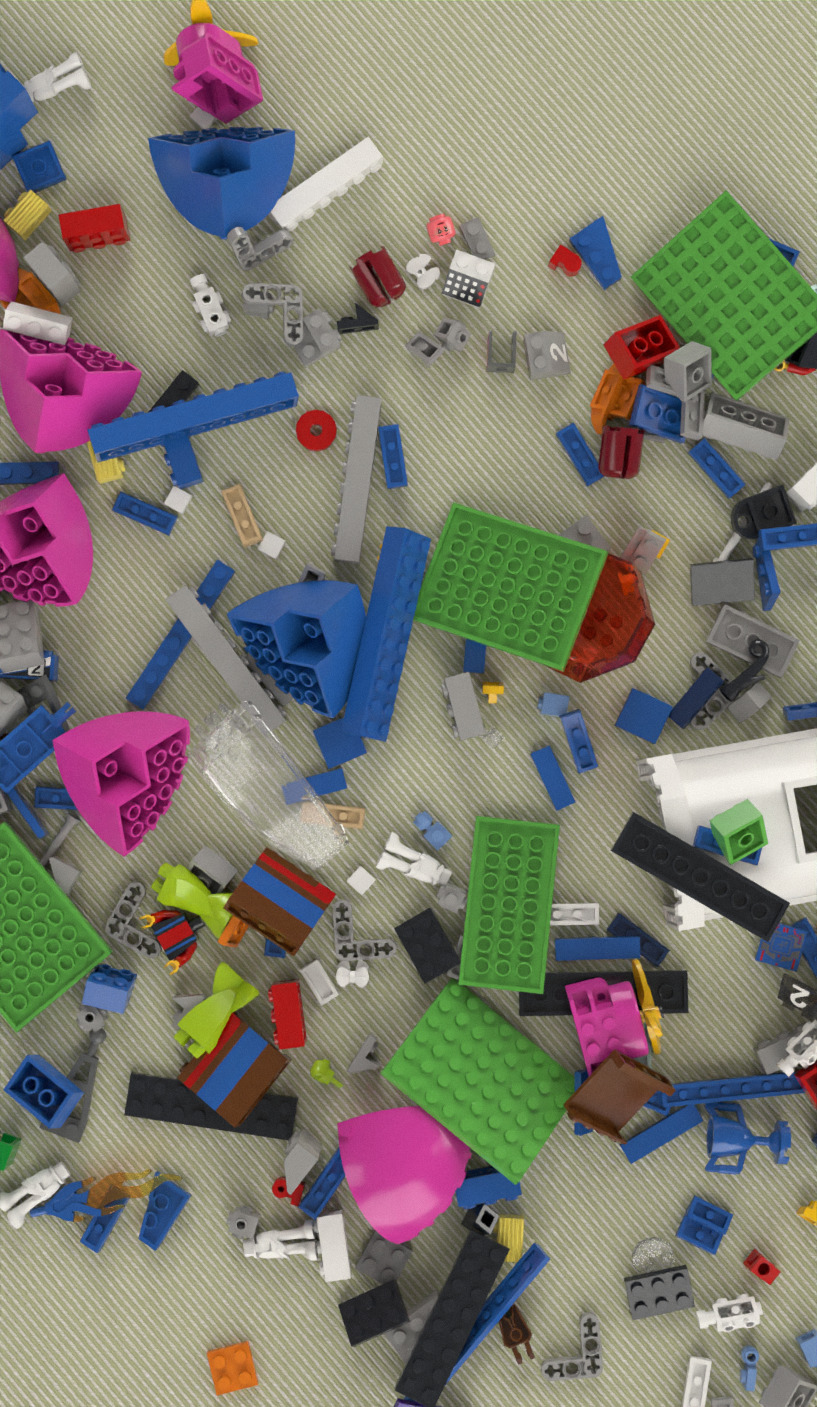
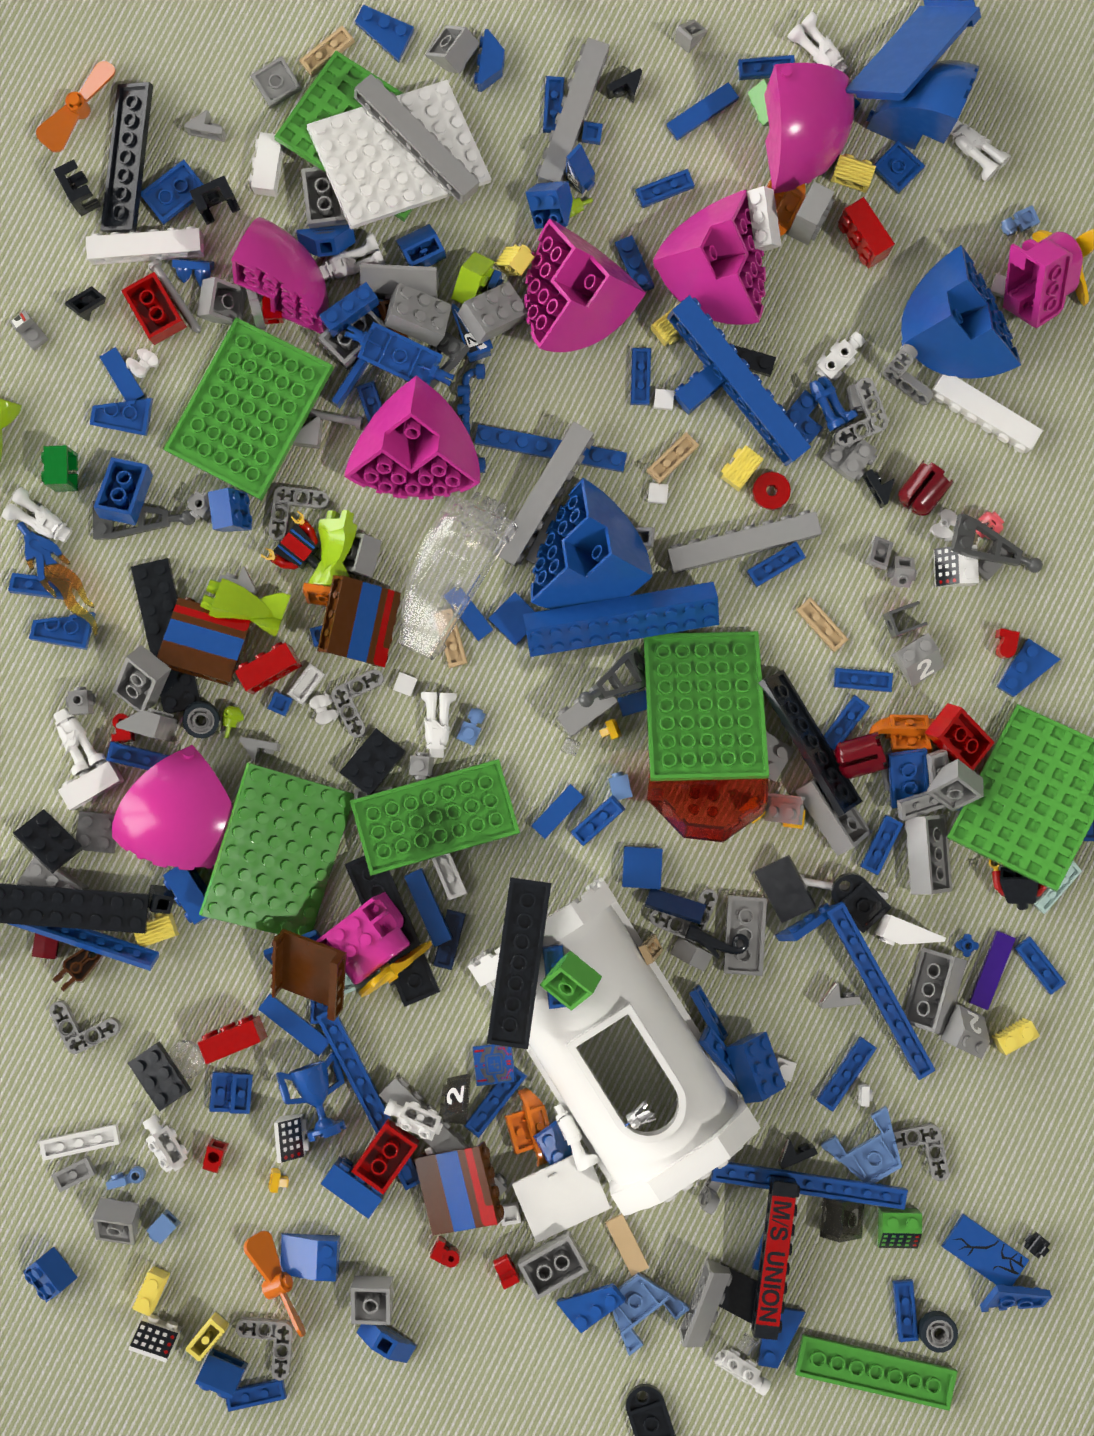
camera: 70 degrees right, 0 degrees up
none -> dark red piece [32,933,59,959]
none -> light grey brick [113,645,171,712]
none -> wheel [182,700,220,739]
none -> red brick [198,1014,268,1065]
none -> blue plate [267,691,294,717]
none -> slope [274,1114,310,1163]
none -> blue bar [457,364,486,473]
none -> dark grey plate [578,647,646,707]
none -> tan tile [638,934,663,965]
none -> light yellow brick [721,445,763,492]
none -> black plate [759,670,863,817]
none -> blue plate [785,390,823,443]
none -> light grey slope [795,777,872,856]
none -> tan tile [796,597,849,653]
none -> blue piece [809,376,859,432]
none -> blue tile [833,668,893,692]
none -> dark grey plate [950,513,1043,573]
none -> medium blue plate [1001,205,1040,237]

